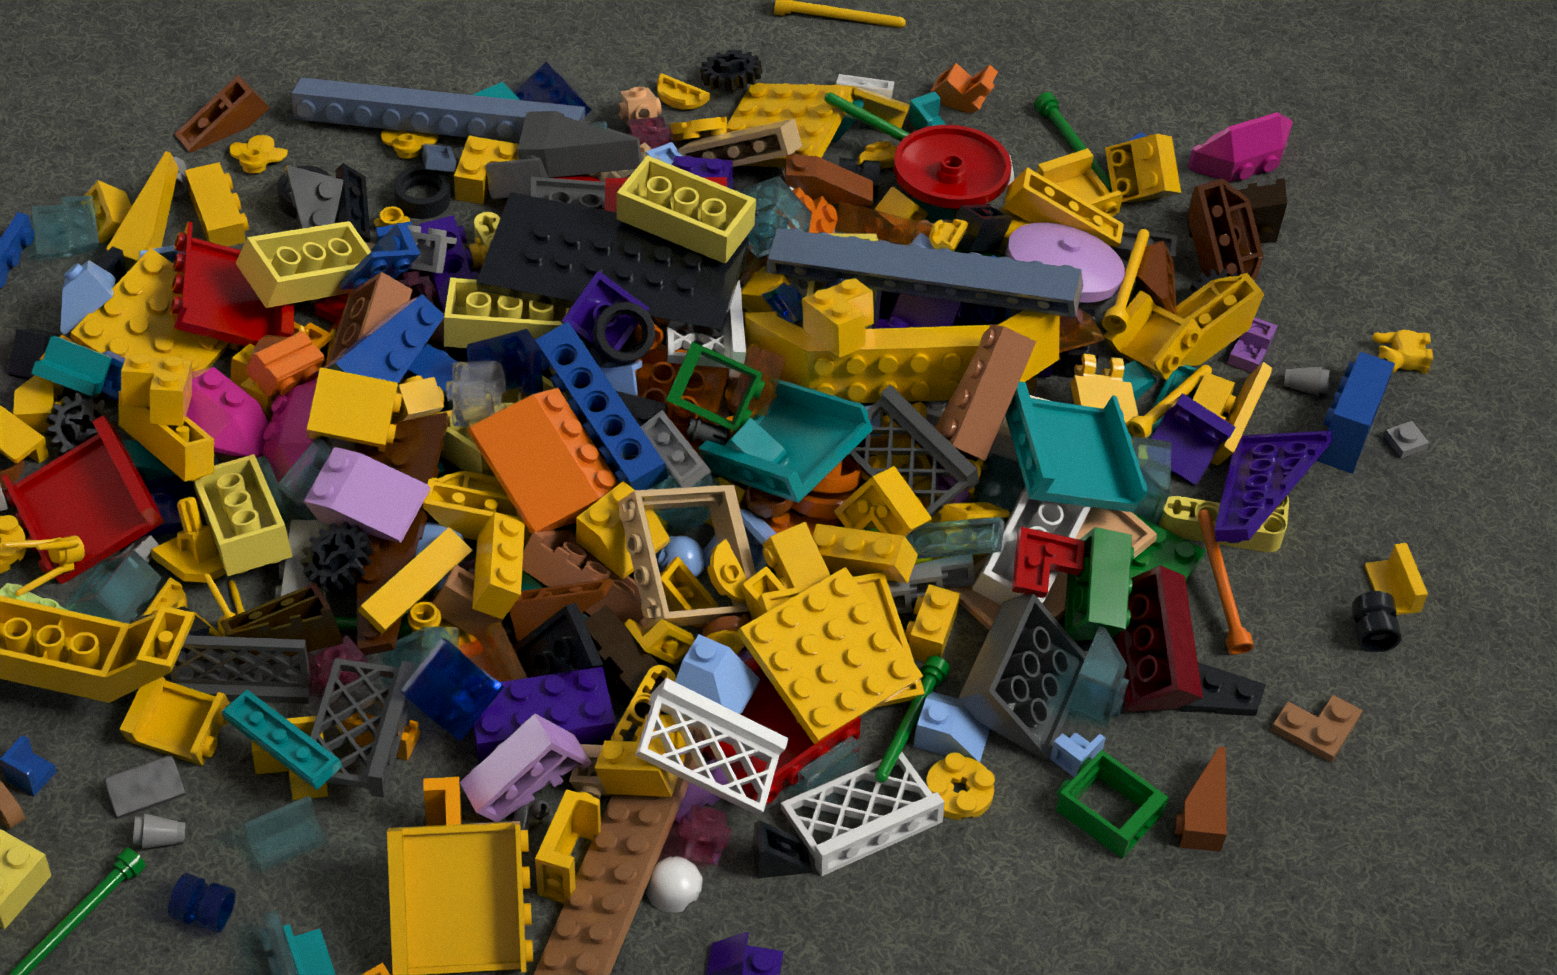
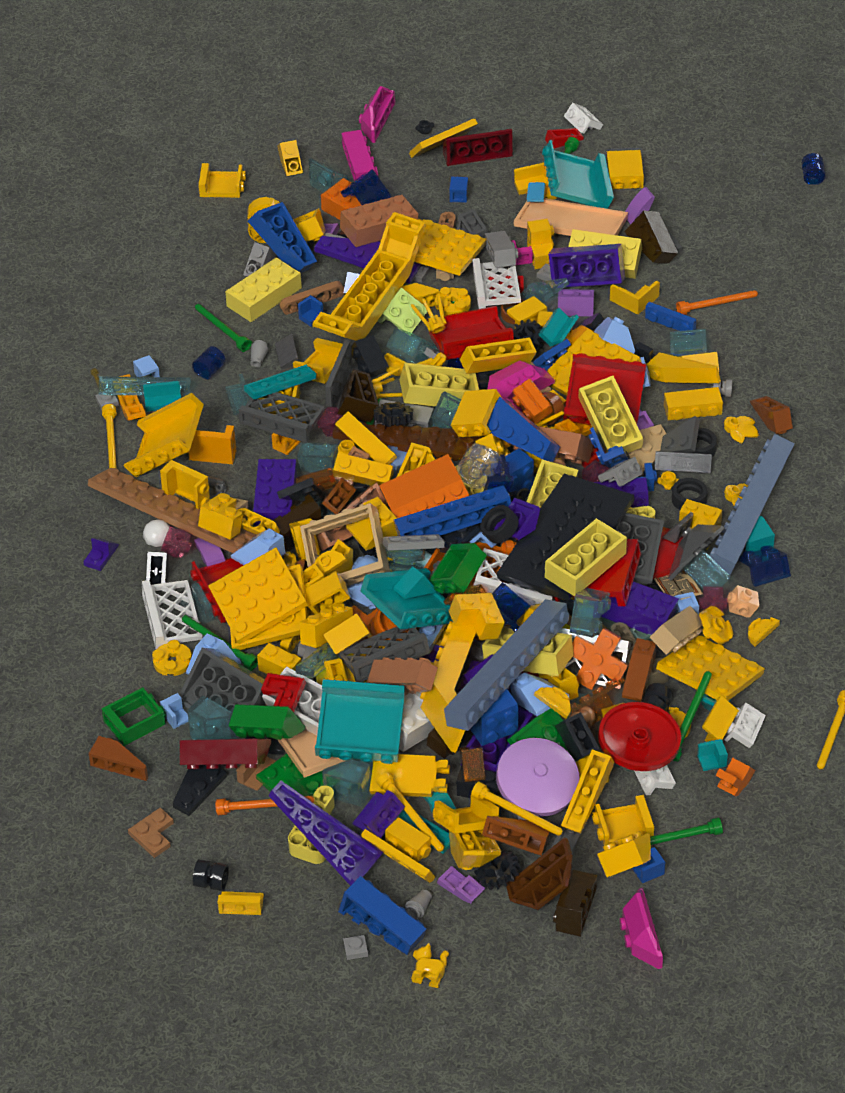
camera: 110 degrees right, 5 degrees down
yellow brick [121,354,192,426] -> none
lavender slope [304,447,431,543] -> none
clear blue bracket [400,638,504,741] -> none
sand blue tile [422,144,456,172] -> none
lavender wedge [460,714,592,822] -> none
white fence [635,678,788,816] -> none
black gear [700,50,762,92] -> none

